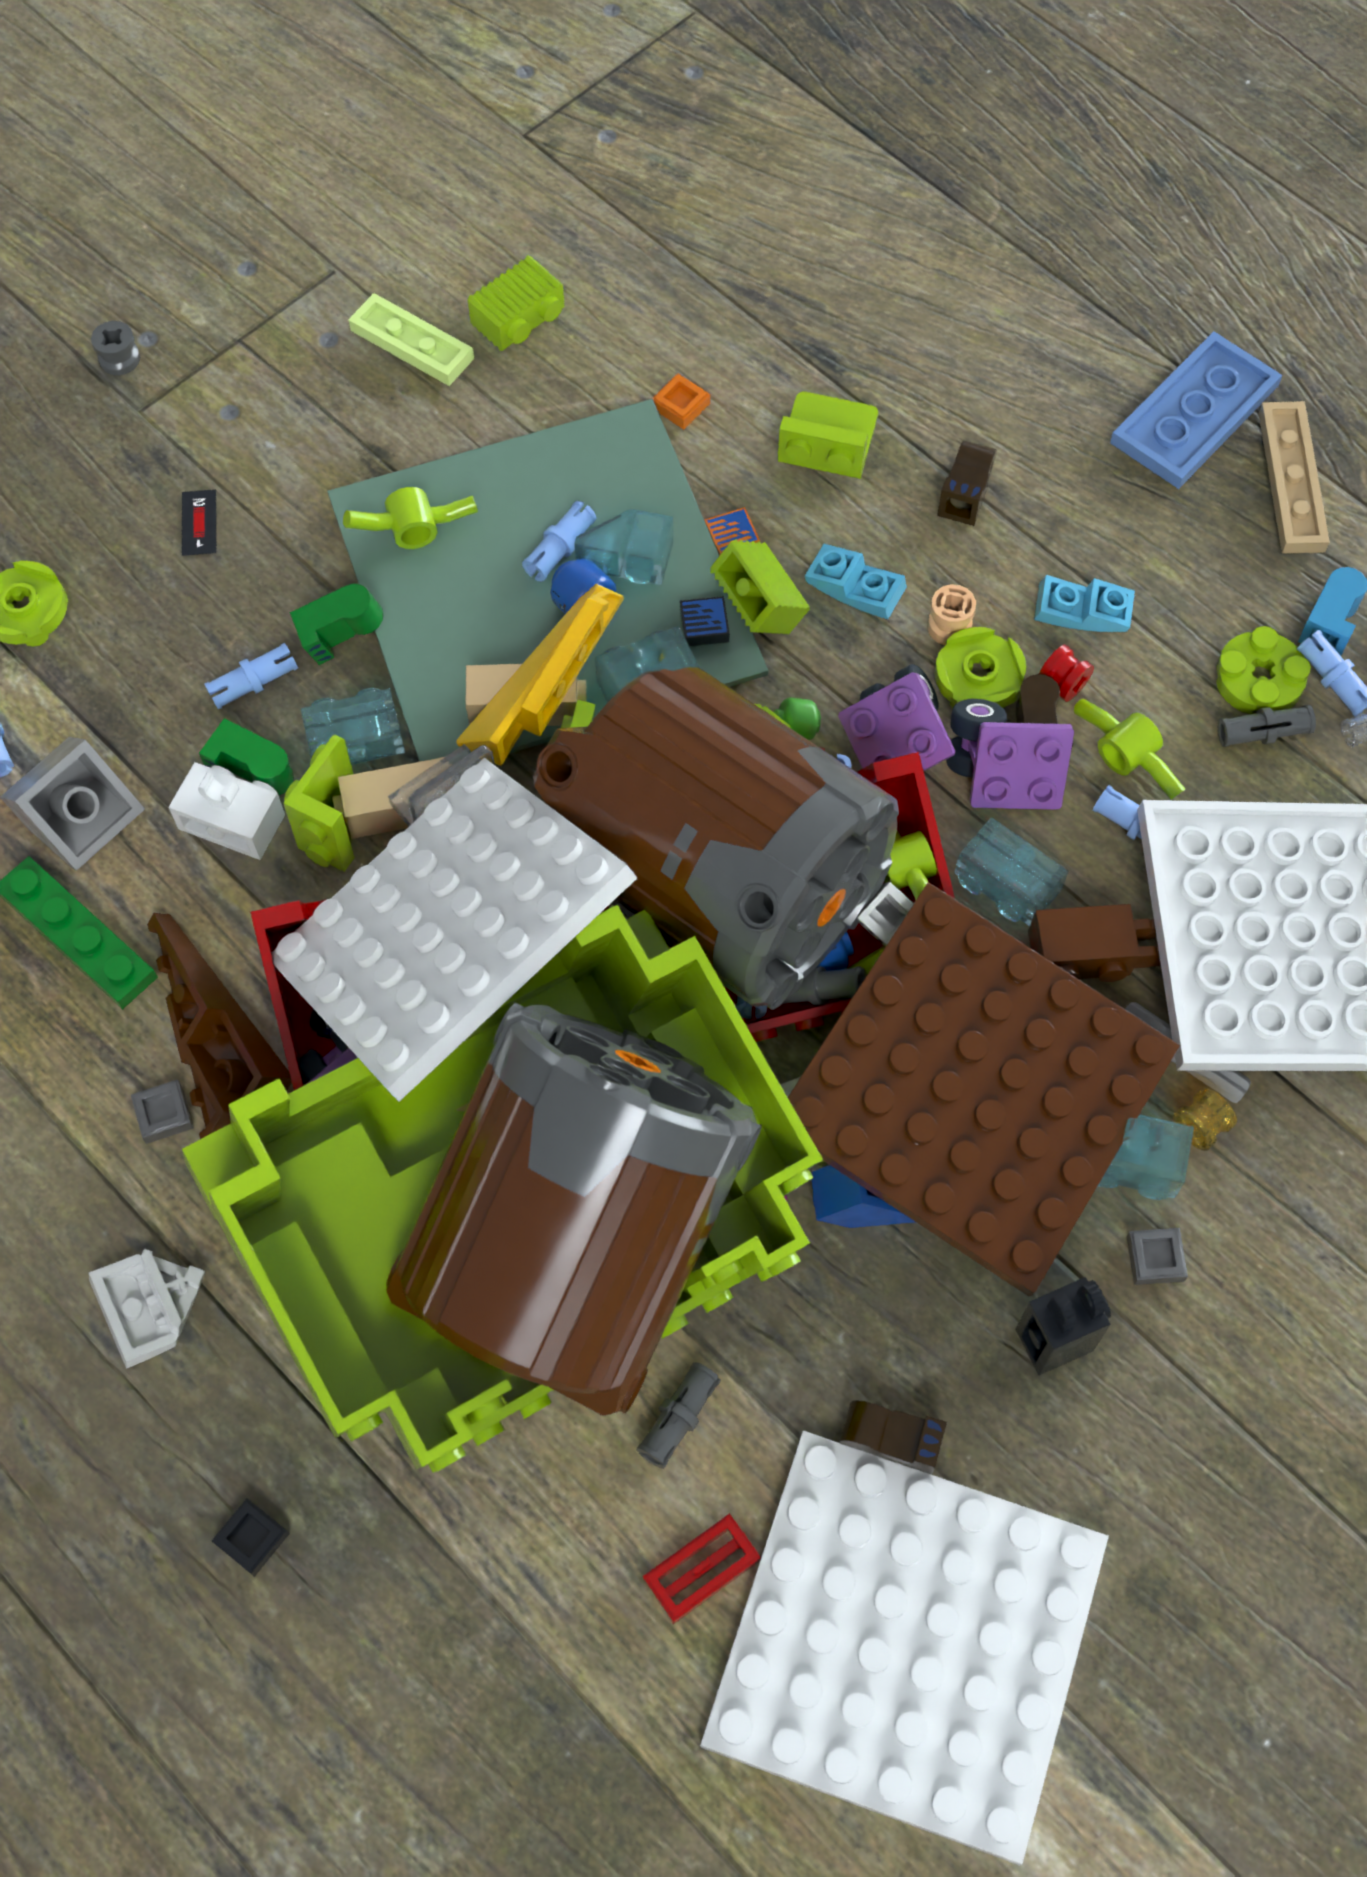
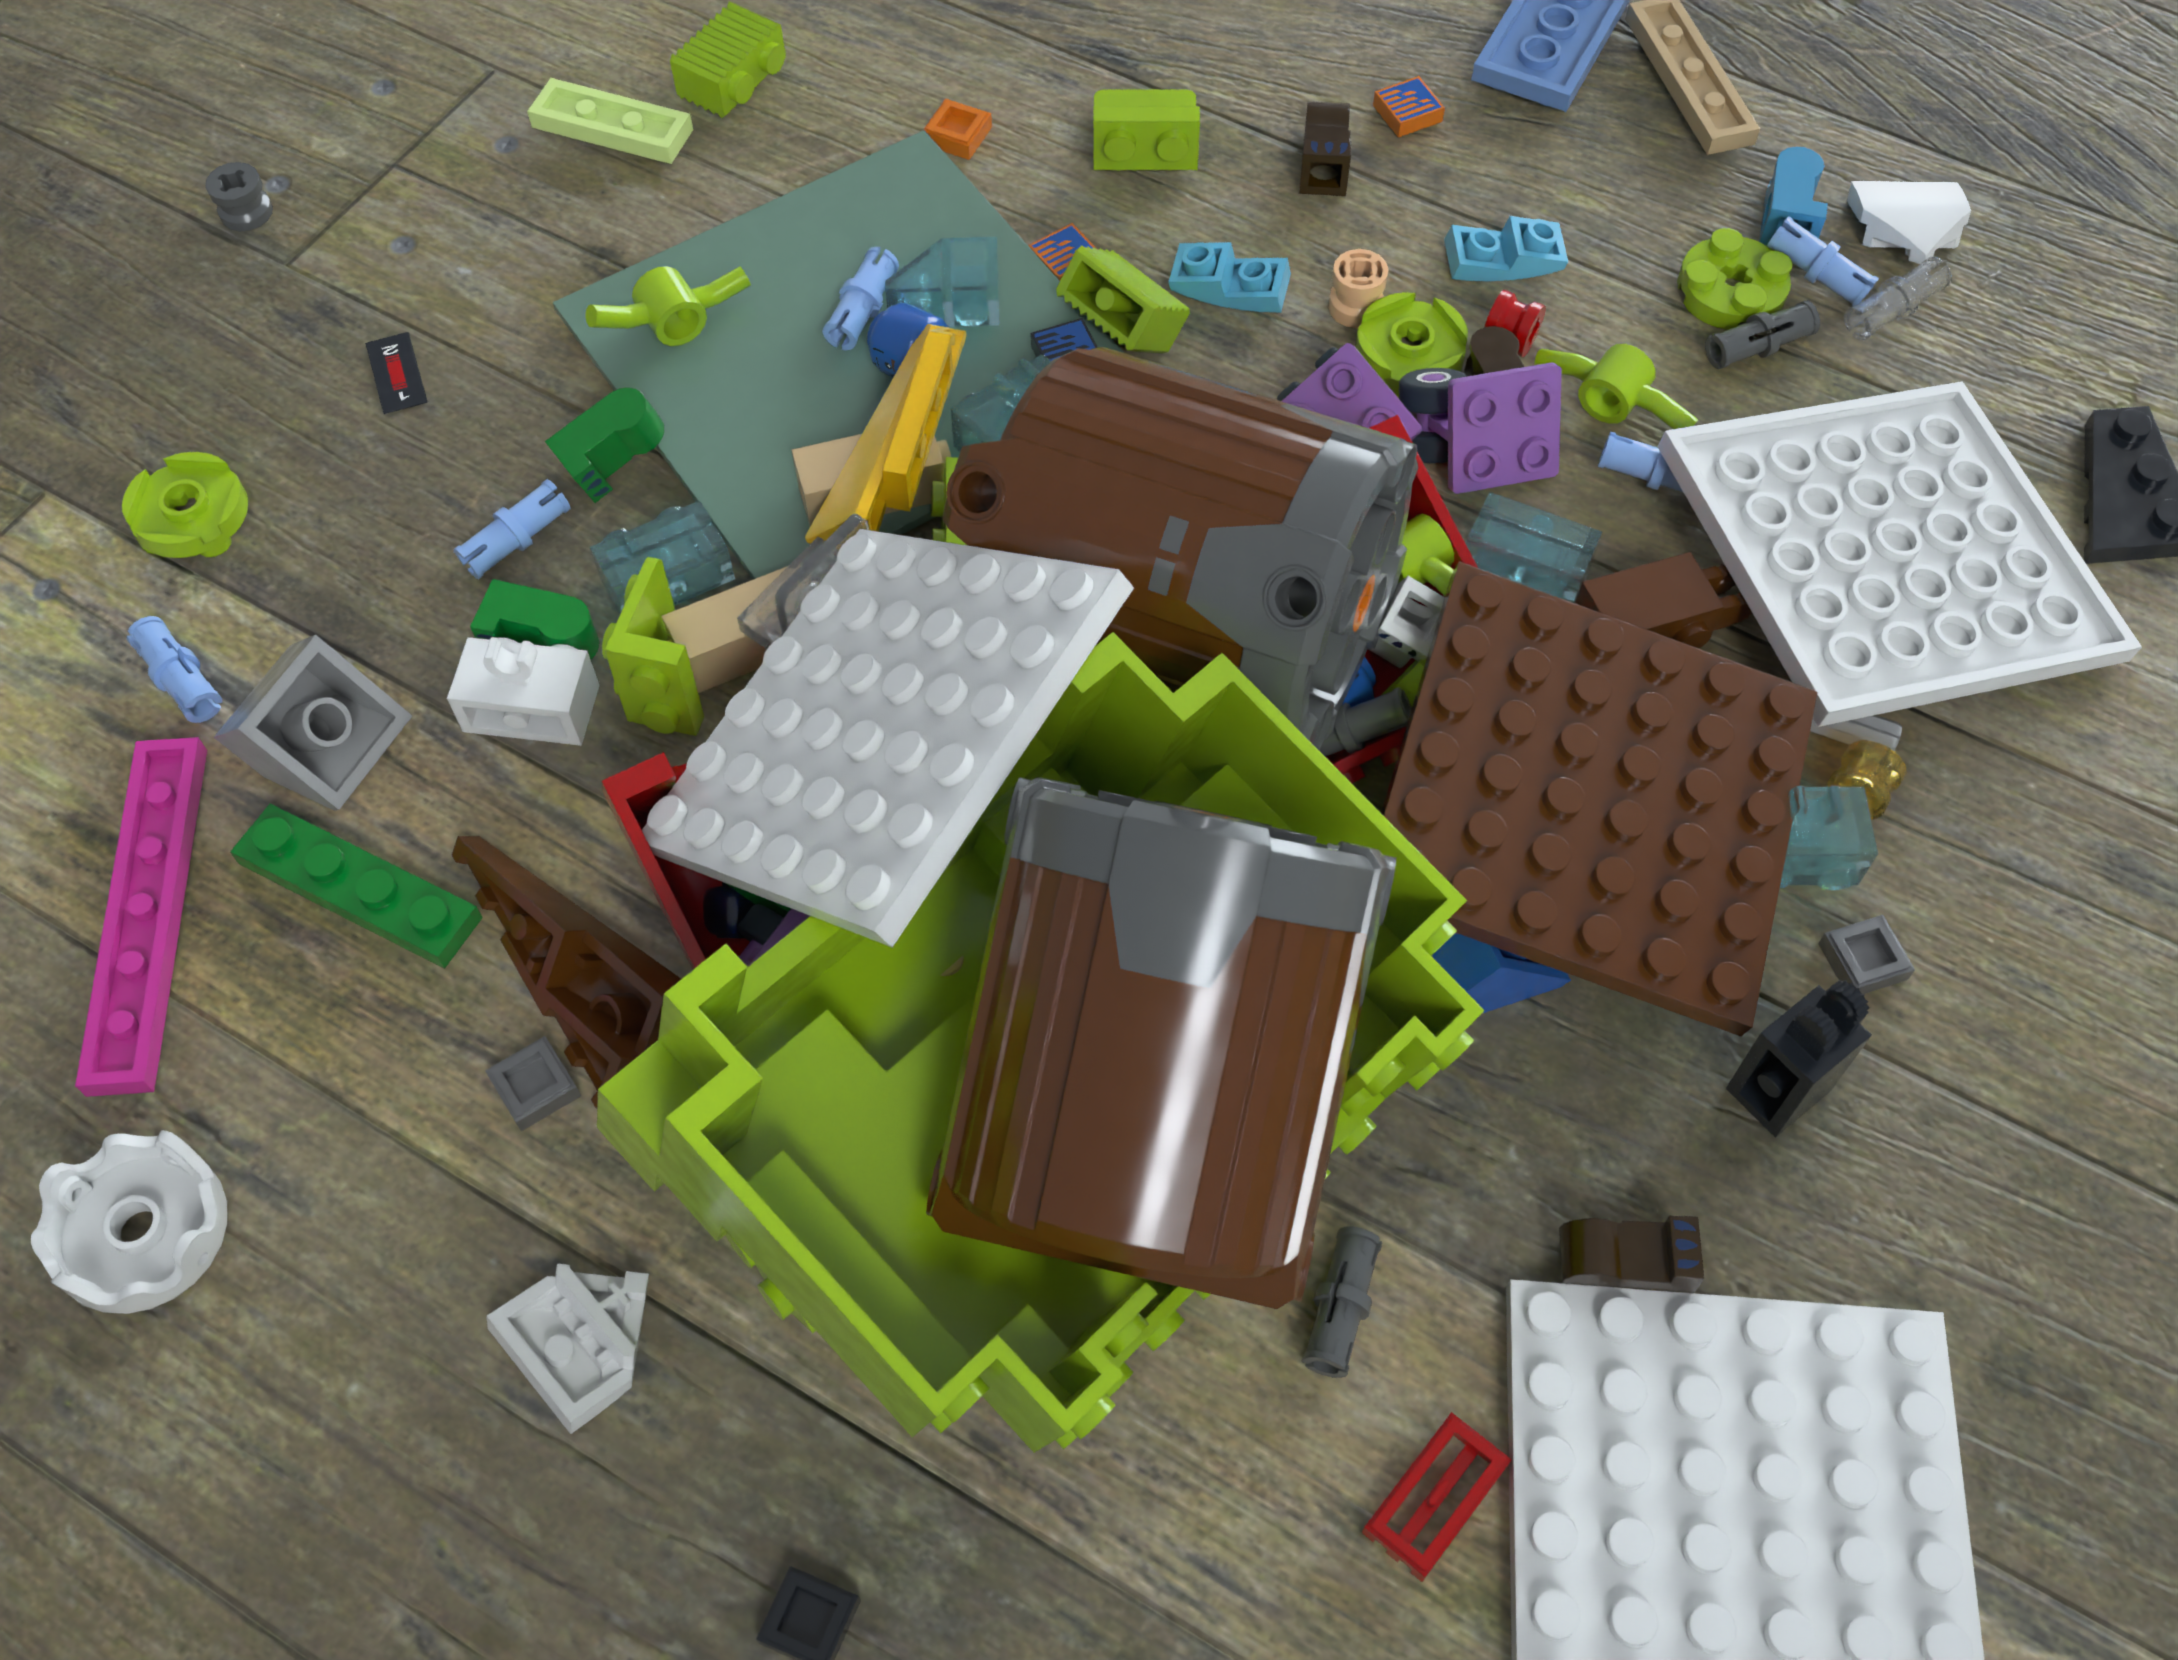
camera: 15 degrees left, 5 degrees down
none -> orange tile [1373,76,1445,138]

